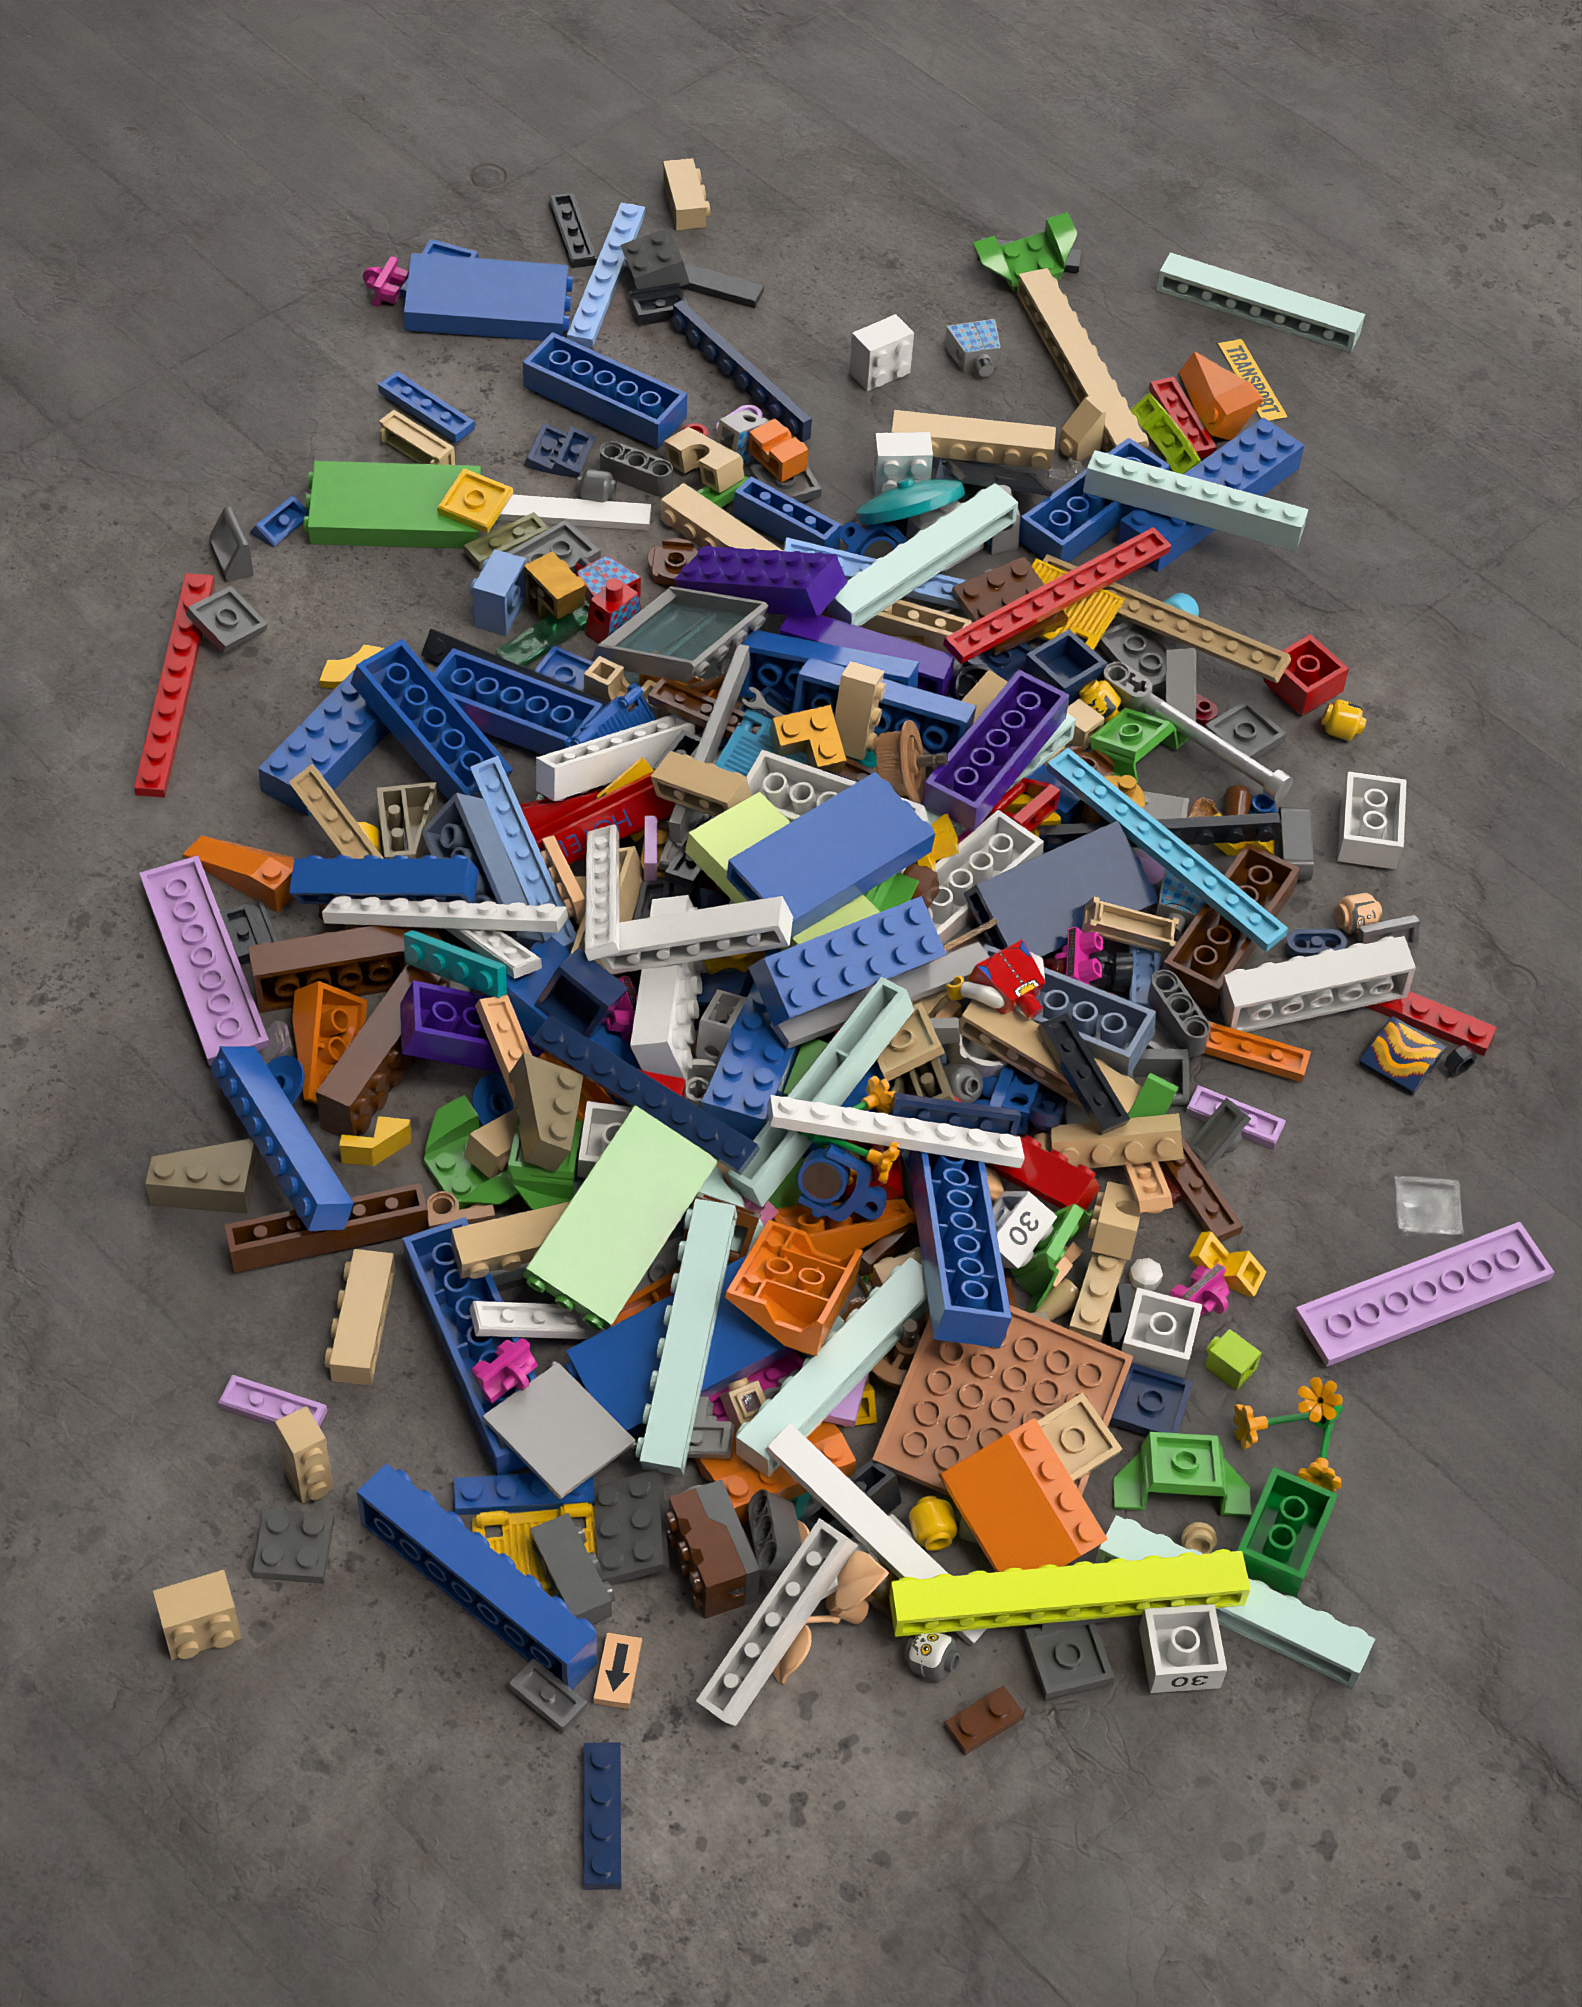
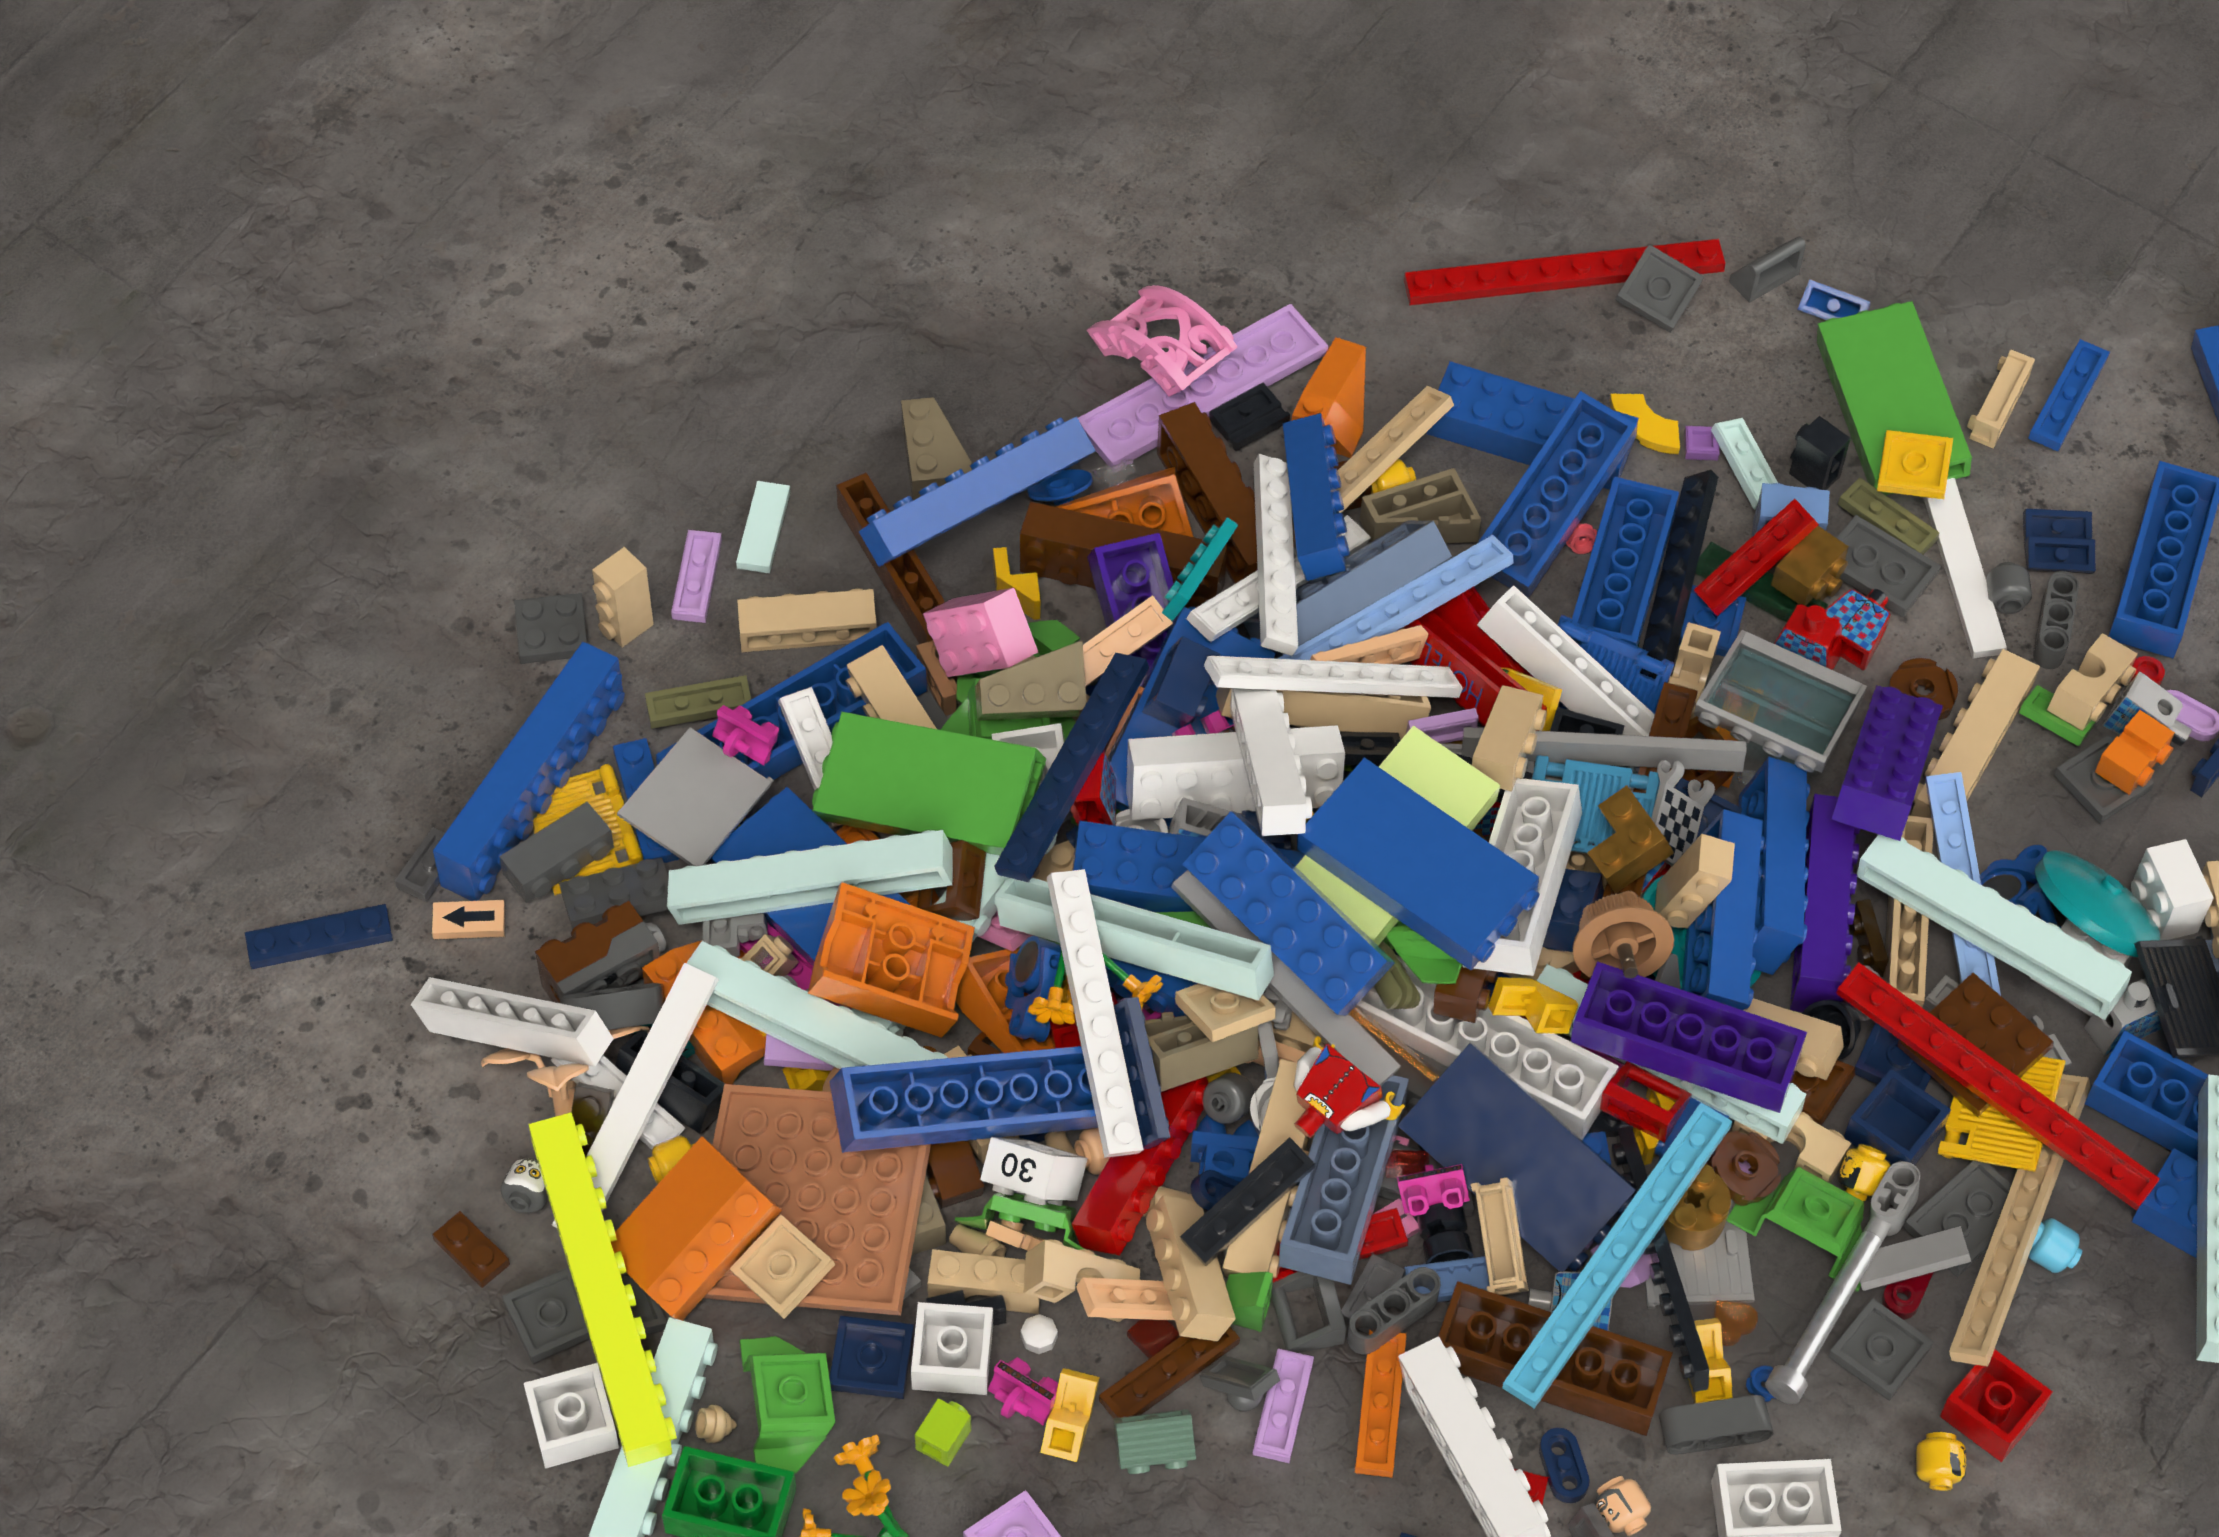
camera: 80 degrees right, 5 degrees up
tan brick [153,1570,242,1660] -> none
blue brick [734,476,841,550] -> none
reddish brown cone [1223,785,1253,816] -> none
none -> olive plate [645,675,751,729]
none -> light aqua tile [736,481,790,574]
none -> bright pink brick [923,588,1038,677]
none -> bright pink fence [1086,285,1237,397]
none -> sand green brick [1113,1409,1196,1474]
none -> medium lavender tile [1684,426,1720,460]
none -> red plate [1694,499,1819,616]
none -> light aqua tile [1711,418,1778,510]
none -> black brick [1789,416,1851,490]

